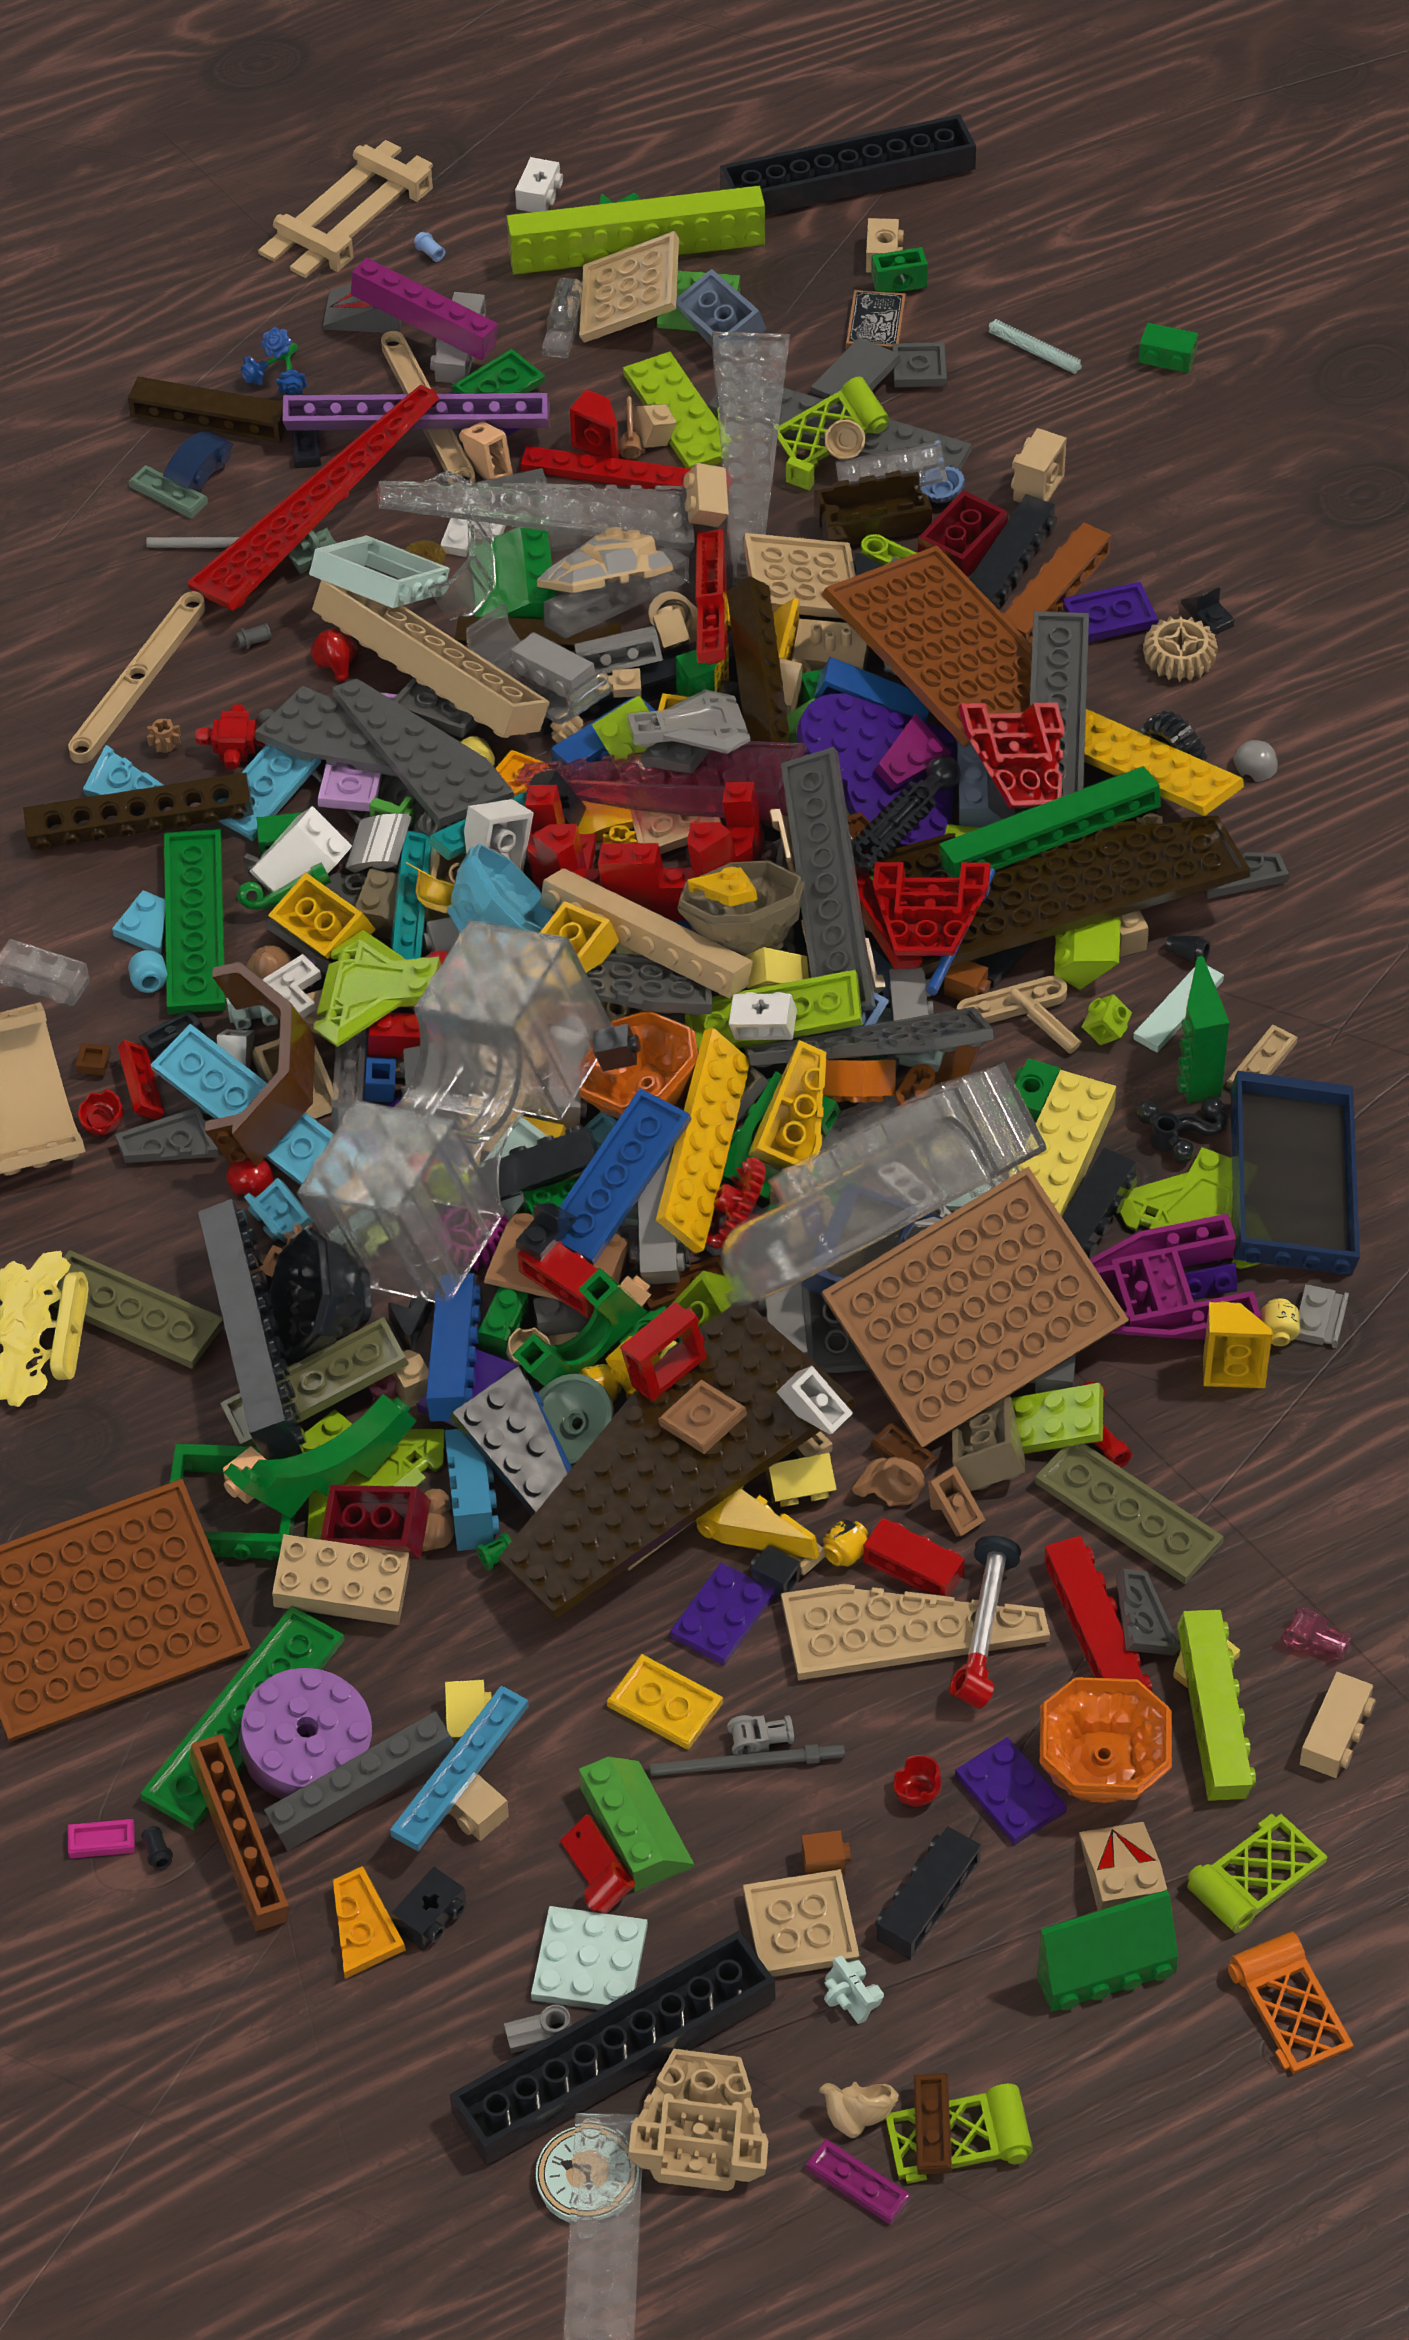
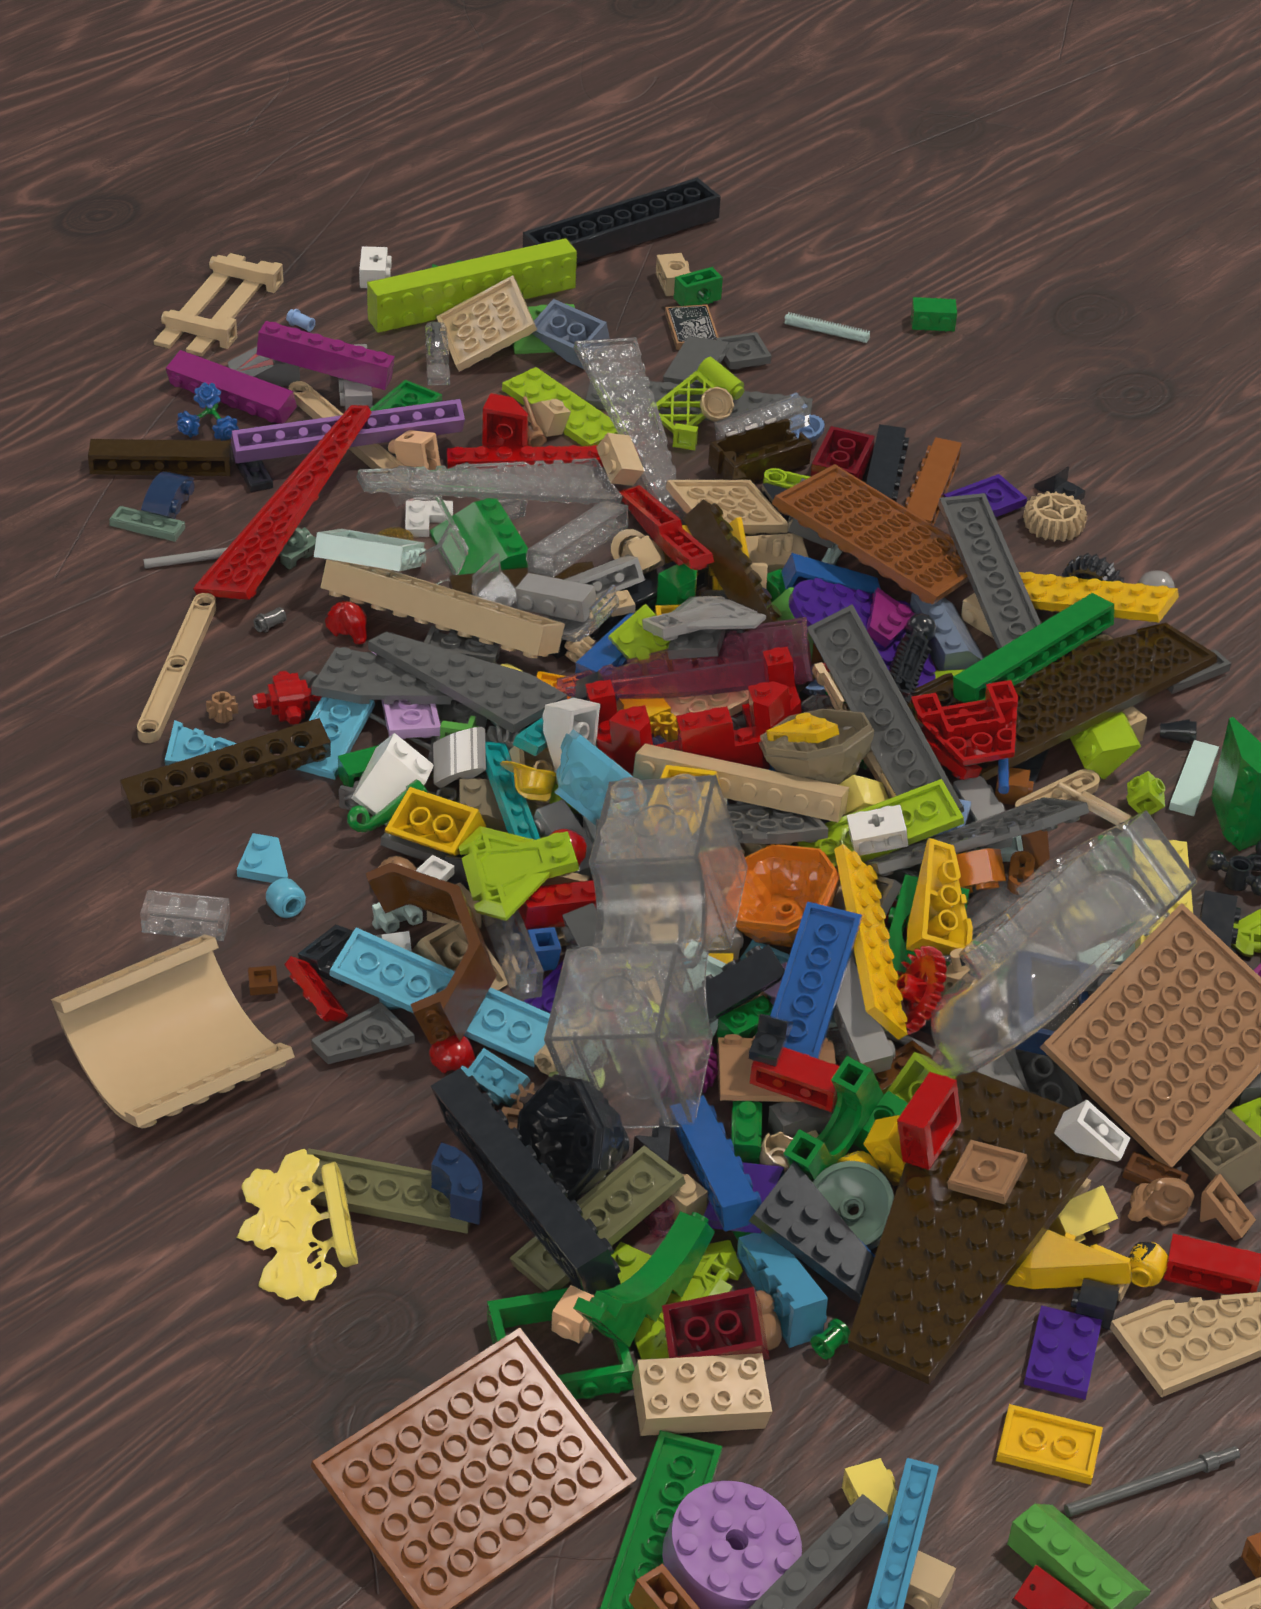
camera: 20 degrees left, 10 degrees down
red hair [77,1089,123,1135] -> none
green plate [164,829,226,1014] -> none
wedge [537,527,673,593] -> none
black brick [593,1024,641,1072] -> none
light grey connector [727,1715,795,1755] -> none
red wedge [958,703,1064,808] -> none
tan brick [1011,428,1067,503] -> none
none -> magenta brick [165,350,297,424]
none -> dark blue brick [431,1143,482,1225]

